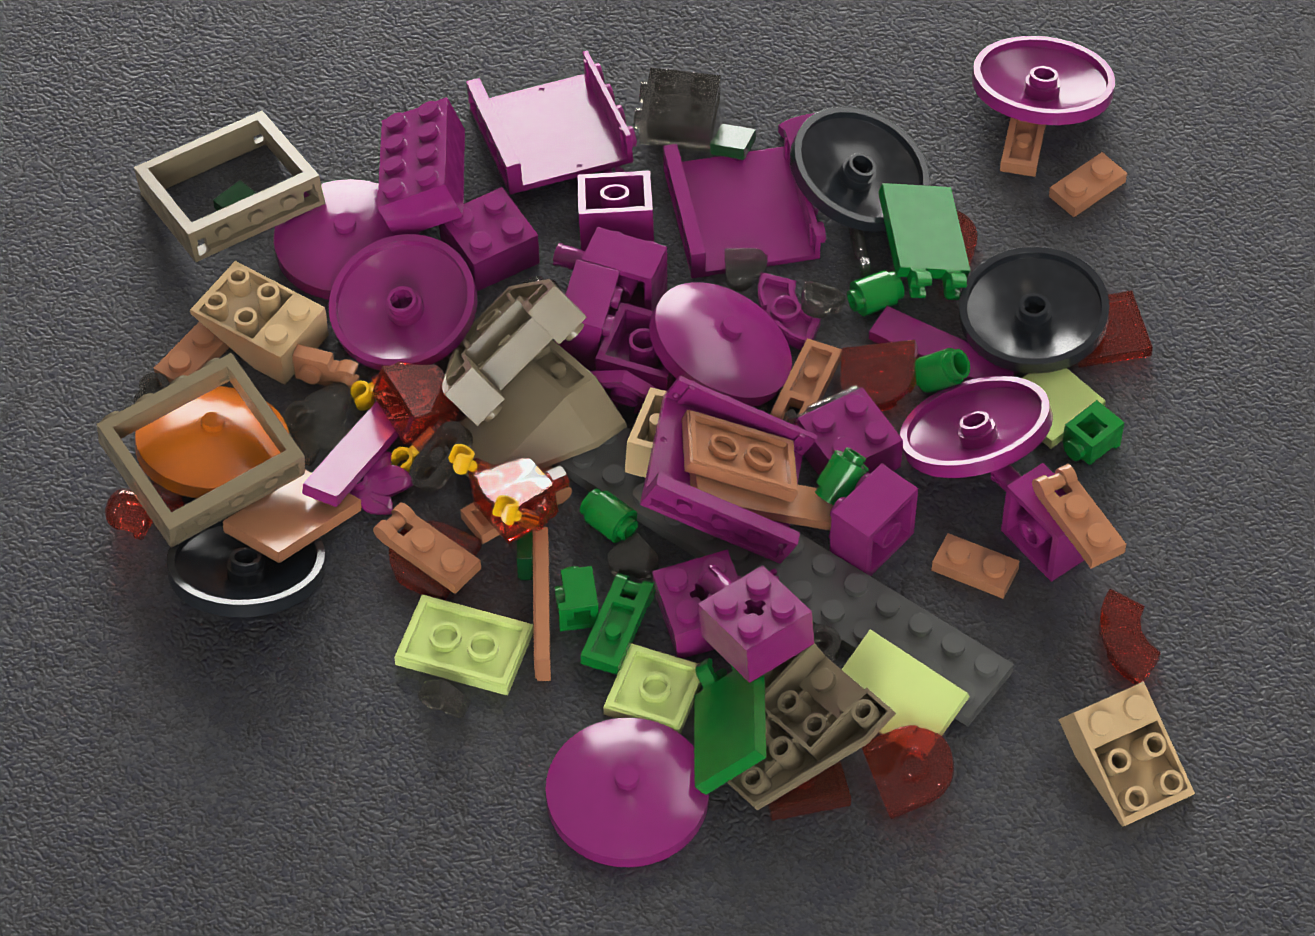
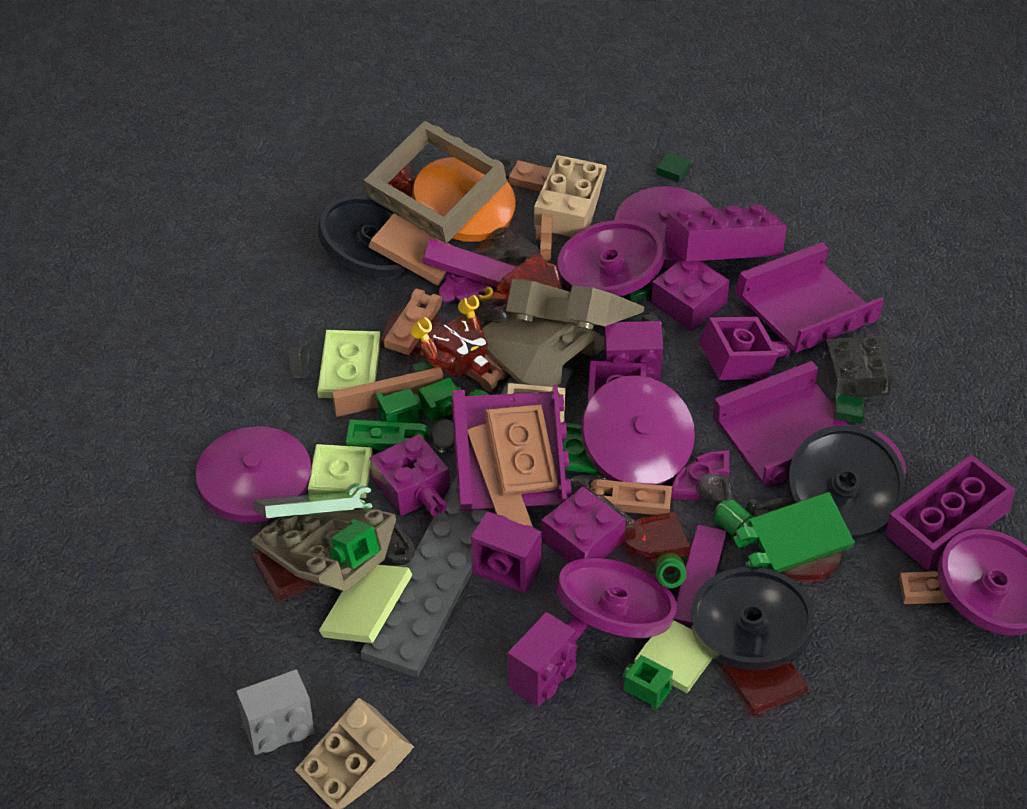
camera: 75 degrees right, 5 degrees down
dark tan window [134,111,325,262] -> none
magenta brick [553,227,667,311] -> none
magenta tile [590,370,657,414] -> none
magenta brick [697,565,814,683] -> none
clear smoke tile [724,248,768,292] -> none
green brick [815,447,869,505] -> none
clear red tile [862,725,955,819] -> none
nougat plate [931,533,1020,599] -> none
nougat plate [1032,464,1126,569] -> none
nougat plate [1049,152,1127,217] -> none
clear red tile [1099,589,1161,685] -> none
none -> light grey brick [236,669,315,755]
none -> green brick [329,519,380,569]
none -> green brick [419,377,462,426]
none -> magenta brick [886,454,1015,572]

